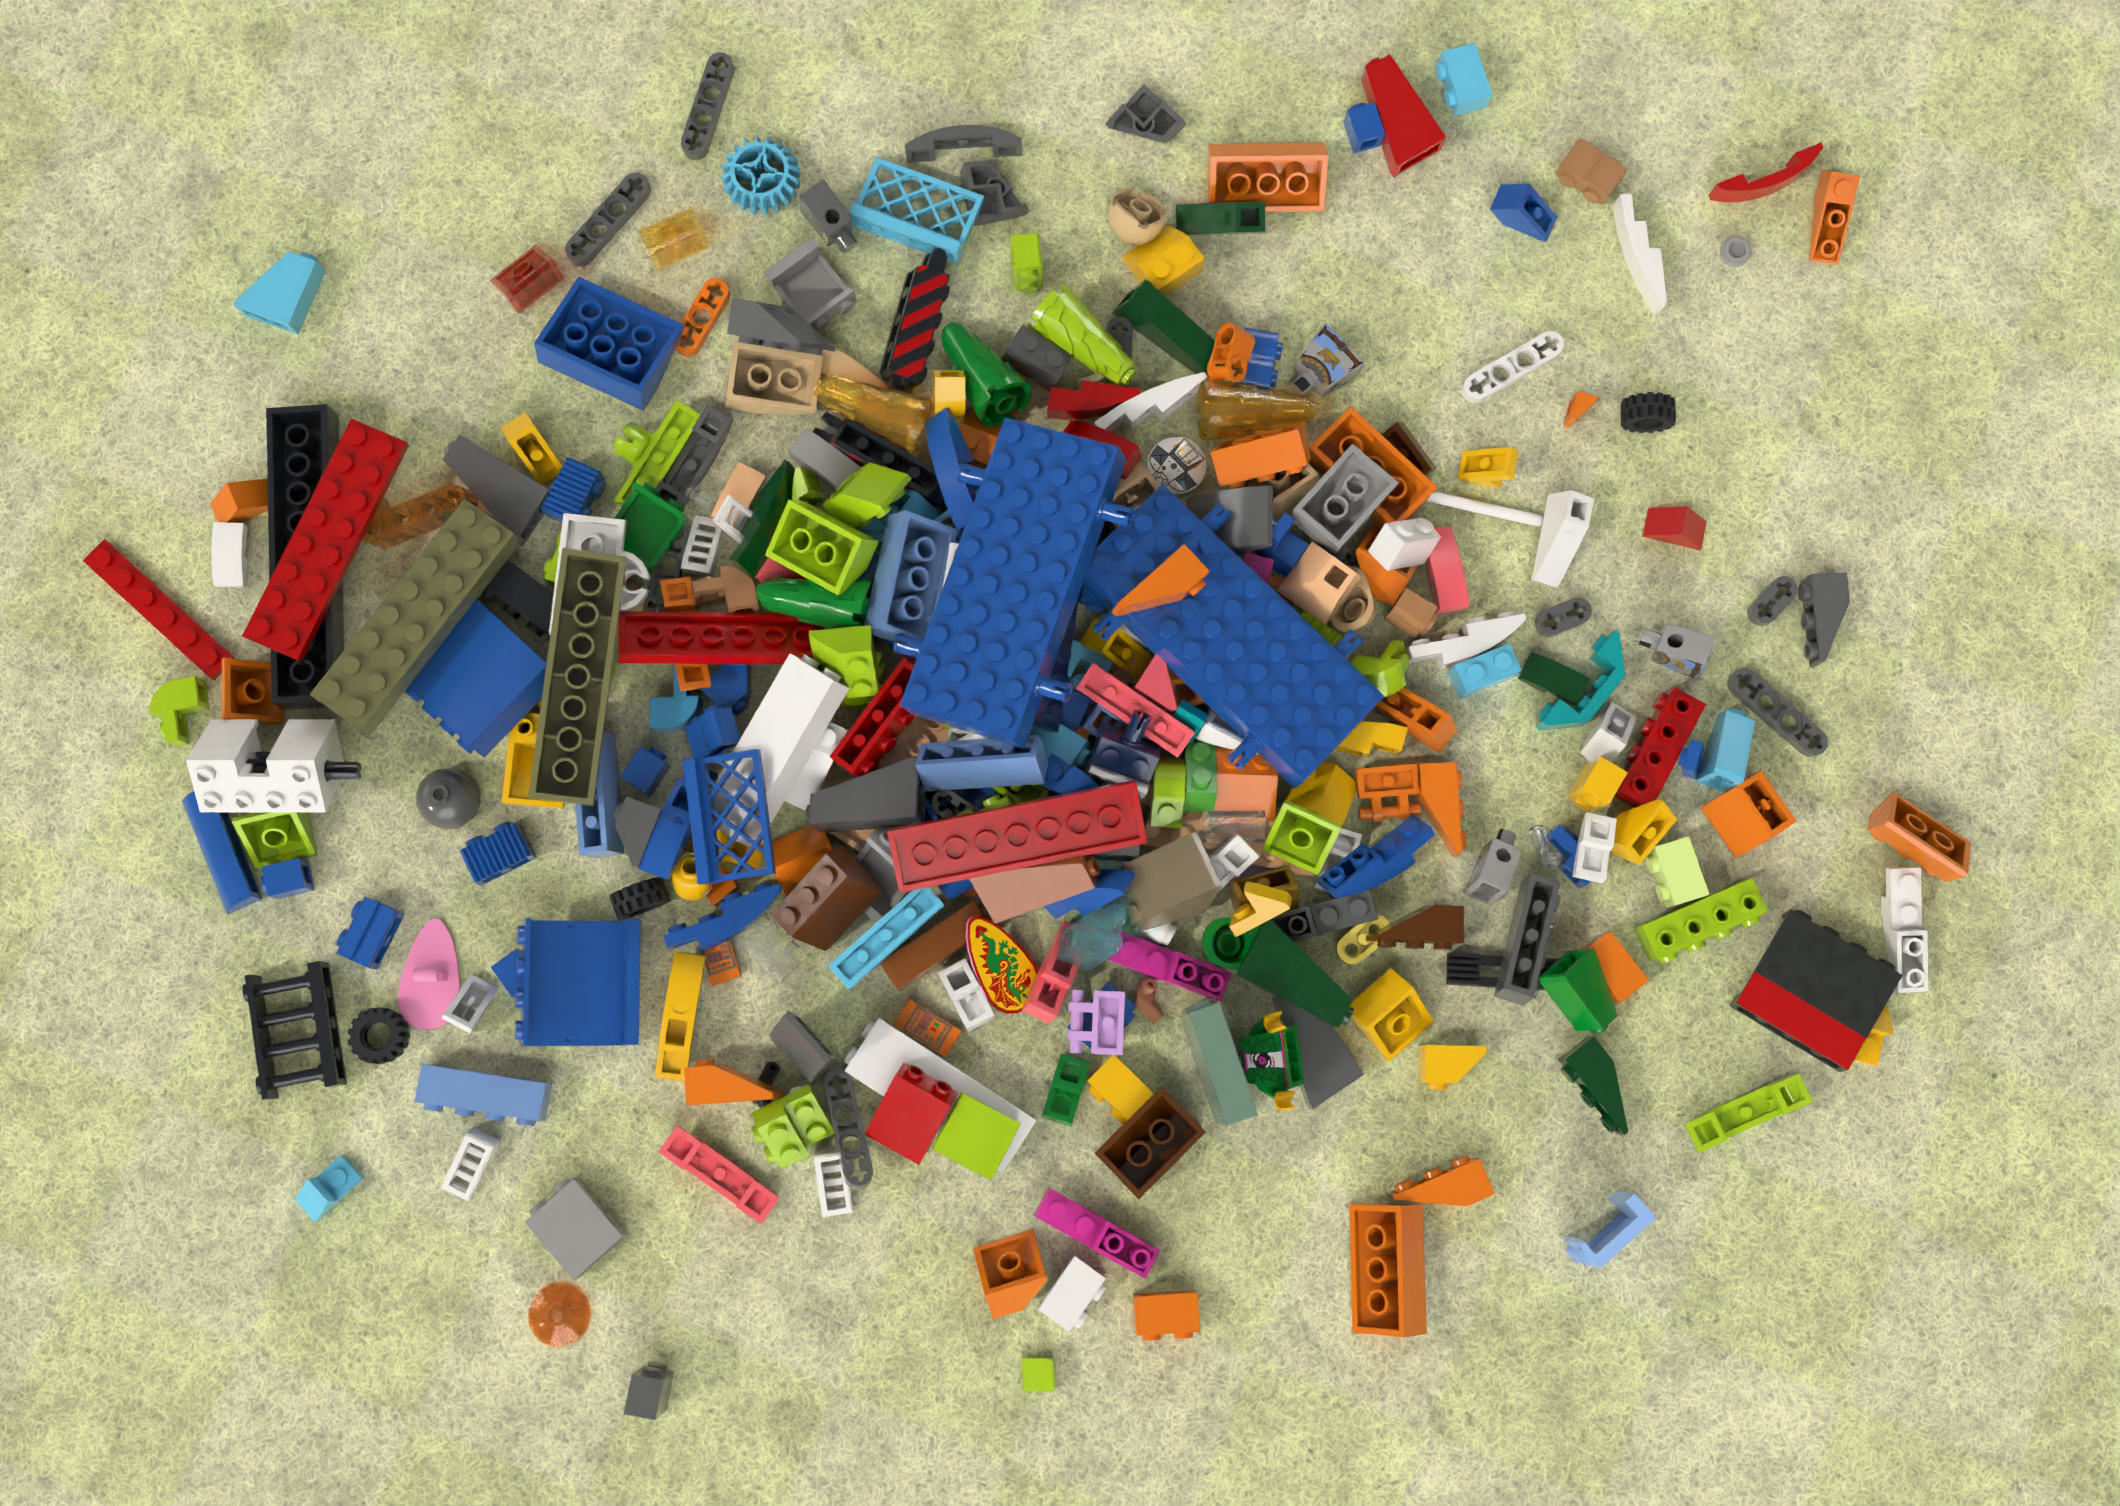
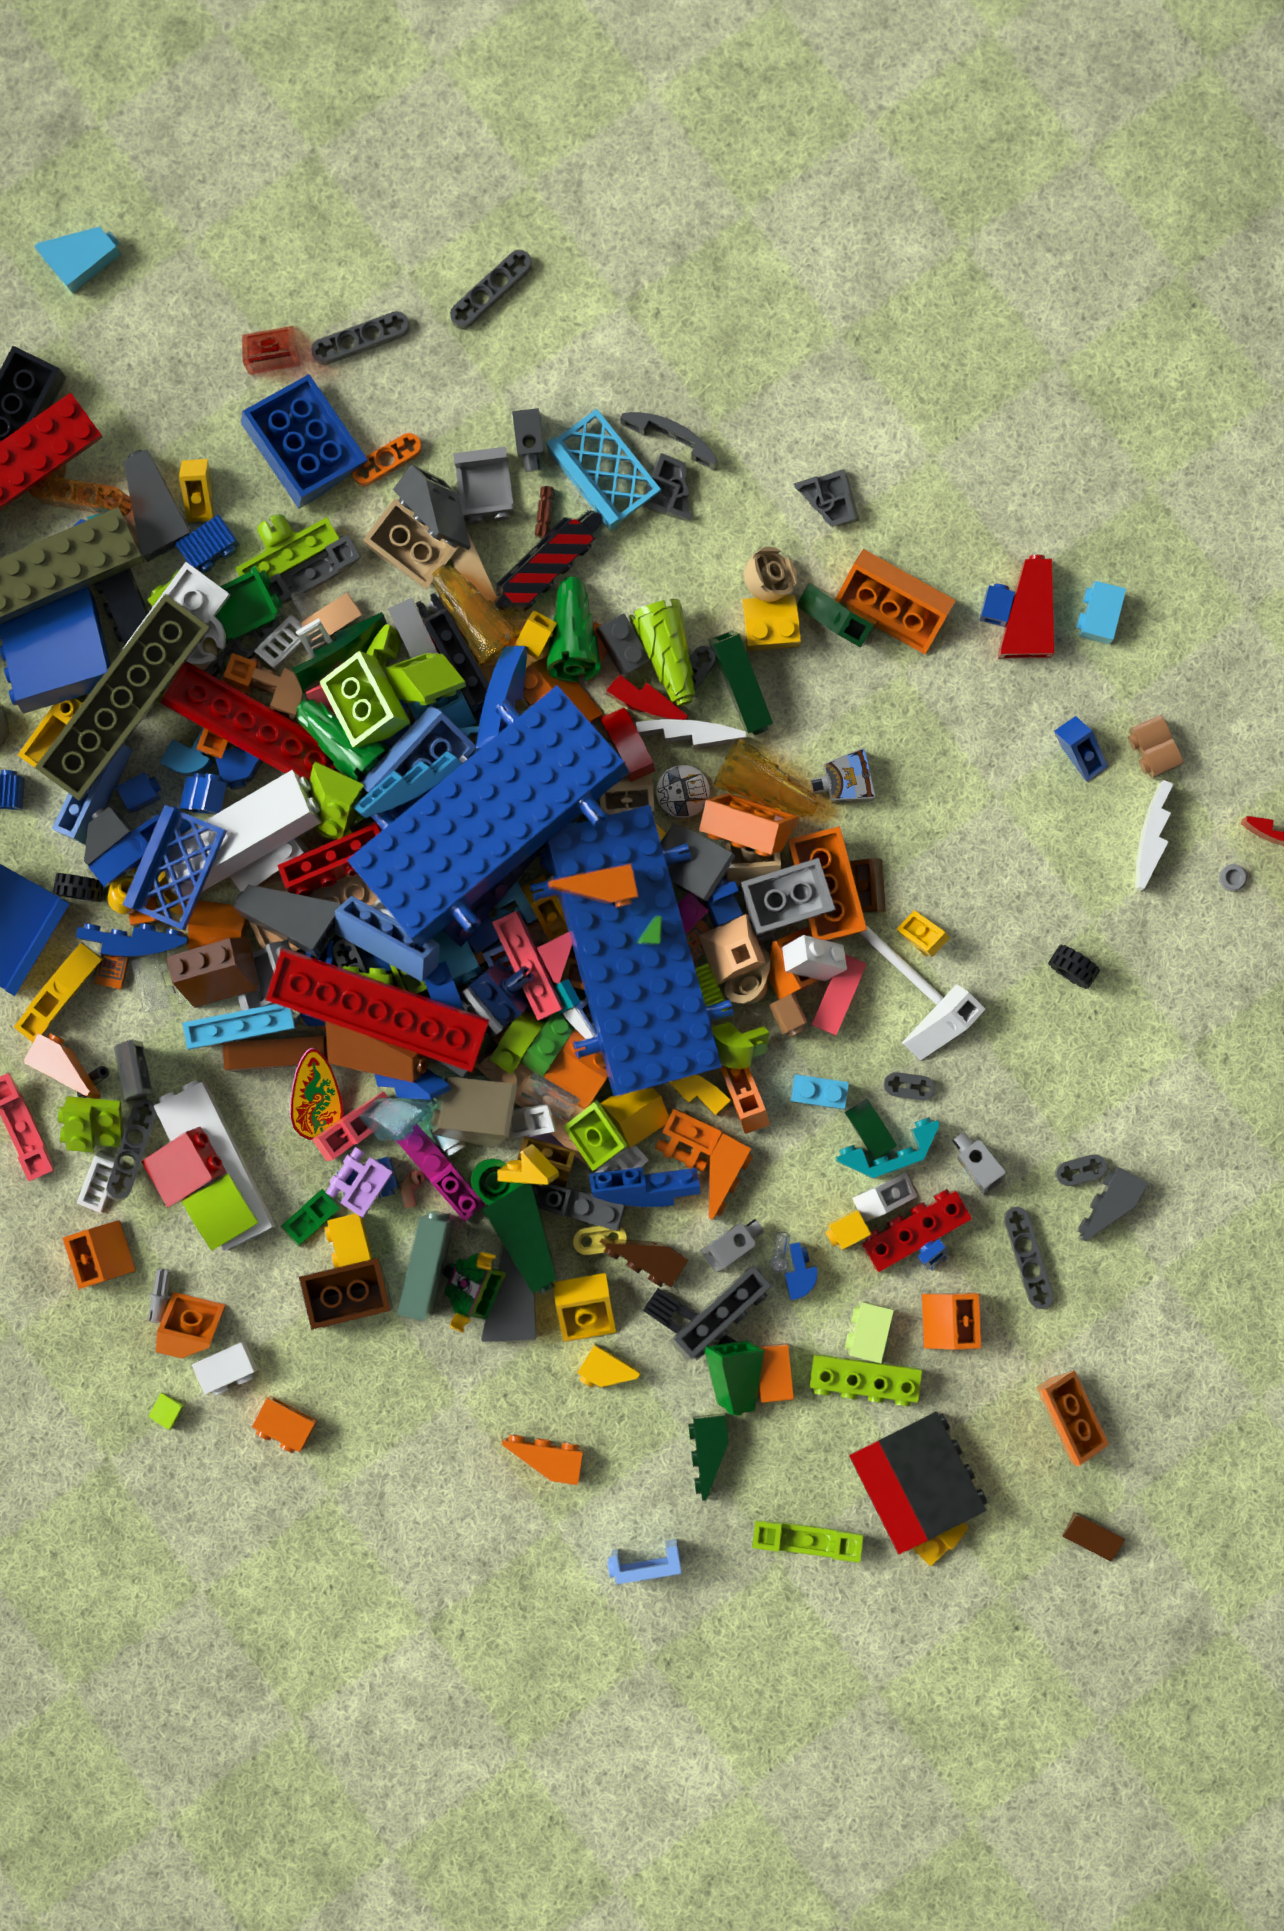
camera: 40 degrees right, 5 degrees up
clear yellow slope [639,208,710,271] -> none
medium azure gear [721,135,801,216] -> none
orange tile [893,999,962,1057] -> none
white brick [938,959,996,1032] -> none
lime brick [1010,233,1043,293] -> none
dark pink slope [1033,1187,1160,1279] -> none
orange piece [1207,322,1255,383] -> none
blue brick [1233,327,1283,396] -> none
orange slope [1349,1203,1427,1337] -> none
white slope [1406,611,1526,670] -> none
white beam [1462,331,1564,403] -> none
orange slope [1563,391,1599,428] -> none
white slope [1572,812,1617,884] -> none
yellow slope [1611,799,1677,865] -> none
red slope [1642,506,1707,550] -> none
medium azure slope [1695,709,1755,792] -> none
white slope [1881,866,1928,993] -> none
none -> orange slope [62,1220,136,1289]
none -> light grey axle [147,1268,171,1323]
none -> dark azure slope [354,751,462,817]
none -> copper axle [535,486,555,538]
none -> bright green slope [636,916,662,945]
none -> reddish brown slope [1062,1512,1125,1562]

